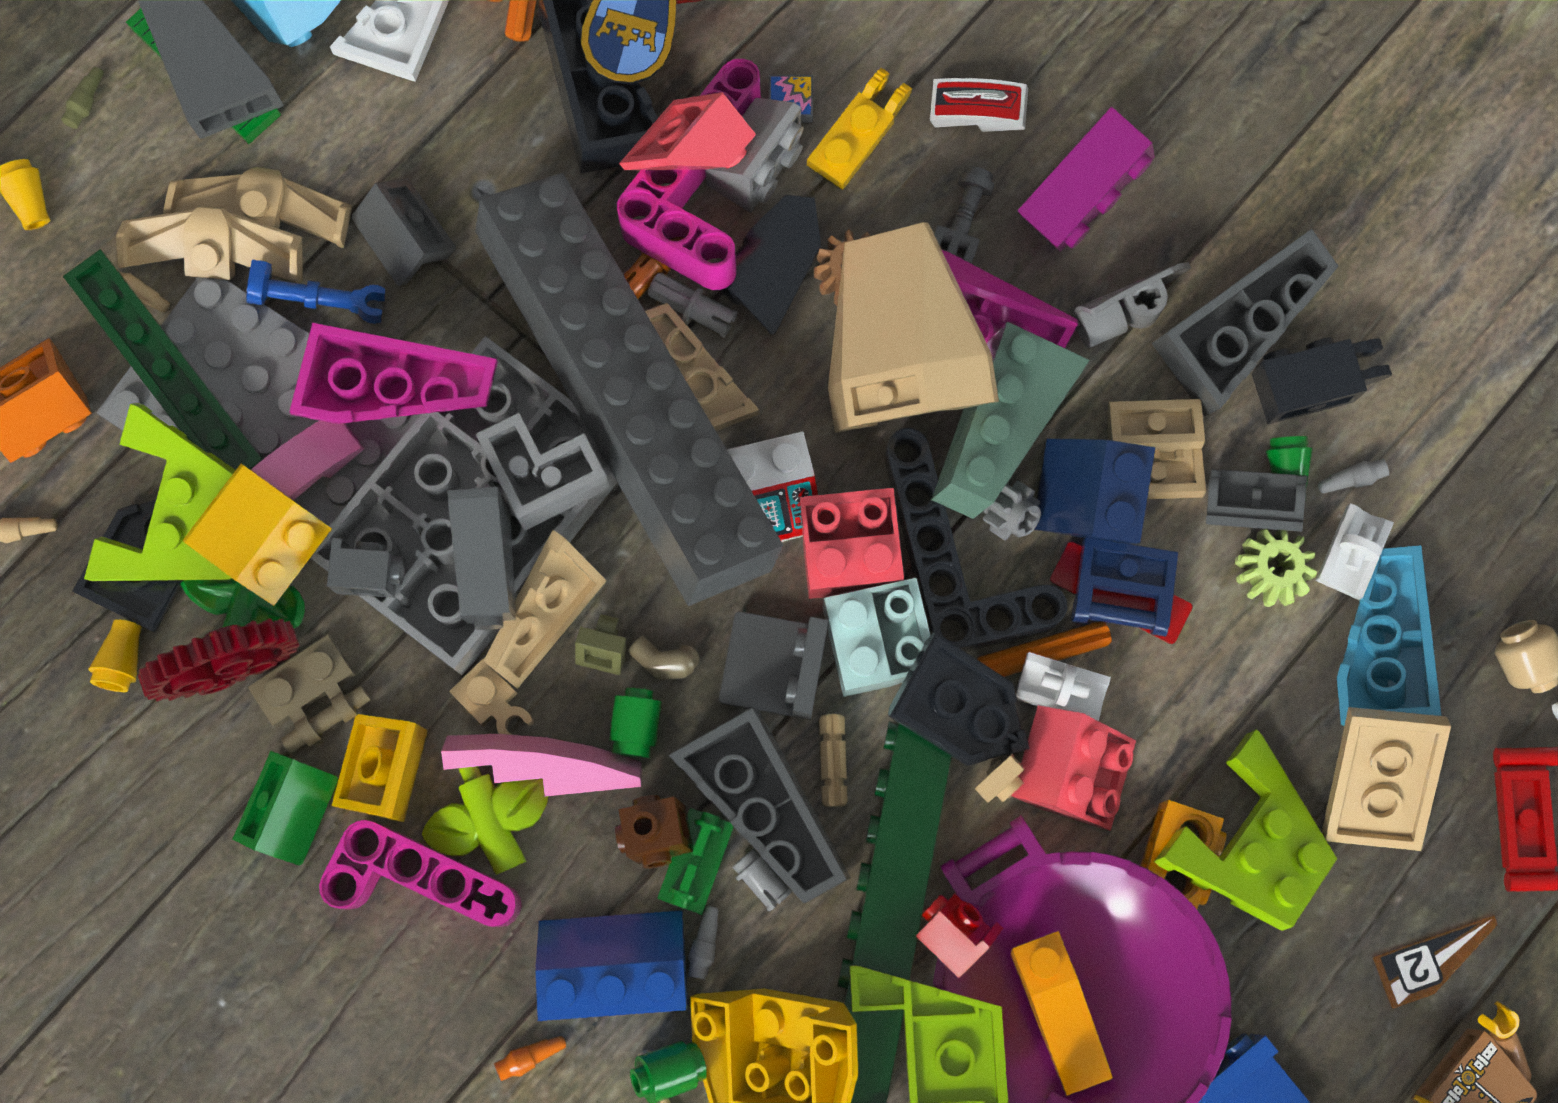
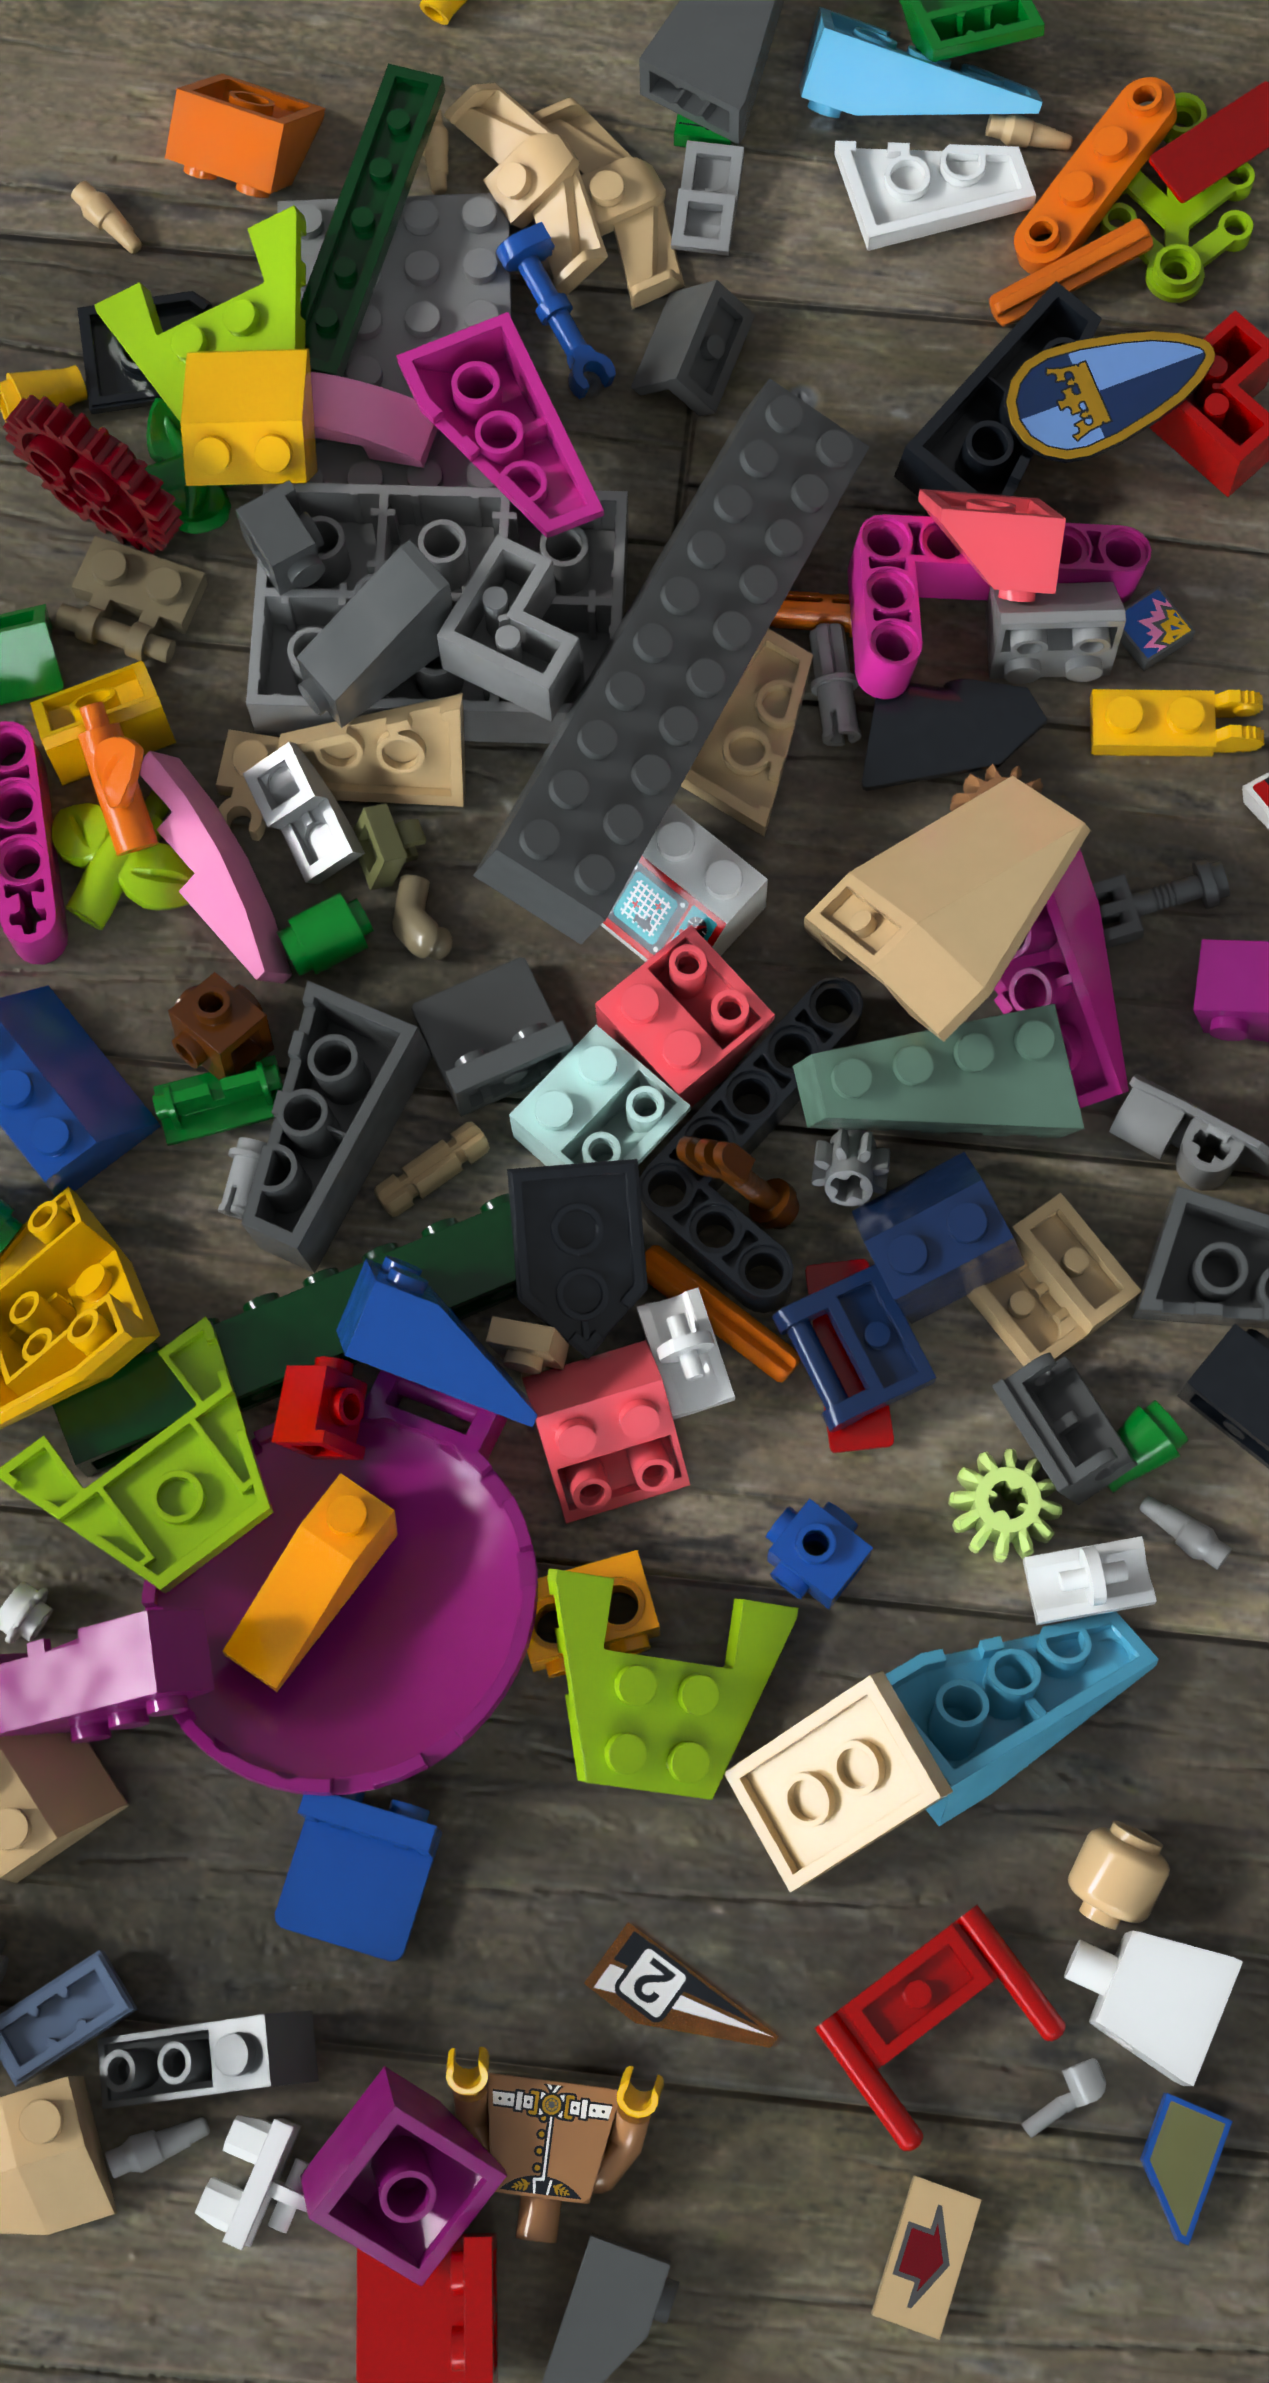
camera: 60 degrees right, 5 degrees down
light grey piece [688,906,719,981] -> none
none -> orange plant [78,702,159,856]
none -> light grey slope [243,742,365,884]
none -> blue slope [336,1256,538,1428]
none -> light grey slope [671,140,745,256]
none -> reddish brown hinge [676,1136,800,1229]
none -> blue brick [766,1498,873,1610]

